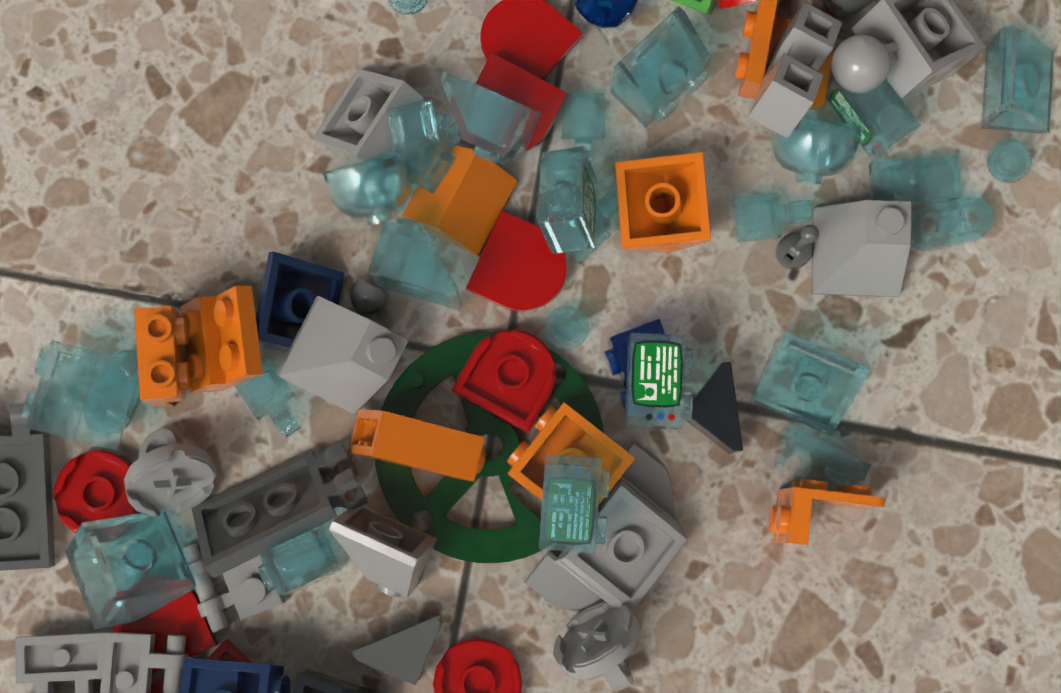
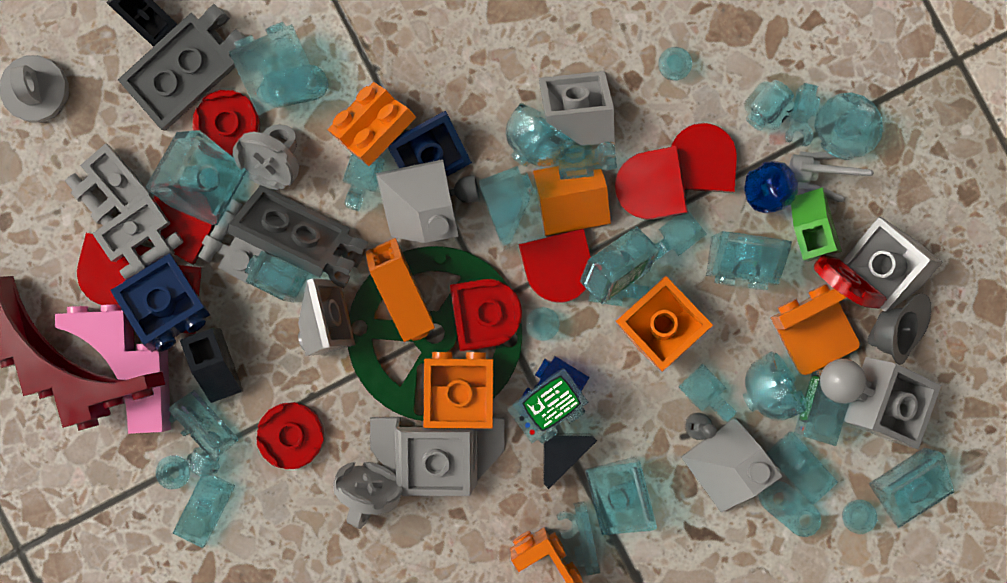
camera: 50 degrees right, 5 degrees up
orange plate [134,306,191,408] -> none
dark grey slope [352,614,443,685] -> none
clear light blue tile [387,100,440,154] -> none
clear light blue slope [440,71,542,165] -> none
clear light blue brick [539,454,610,553] -> none
light grey arch [748,2,842,138] -> none

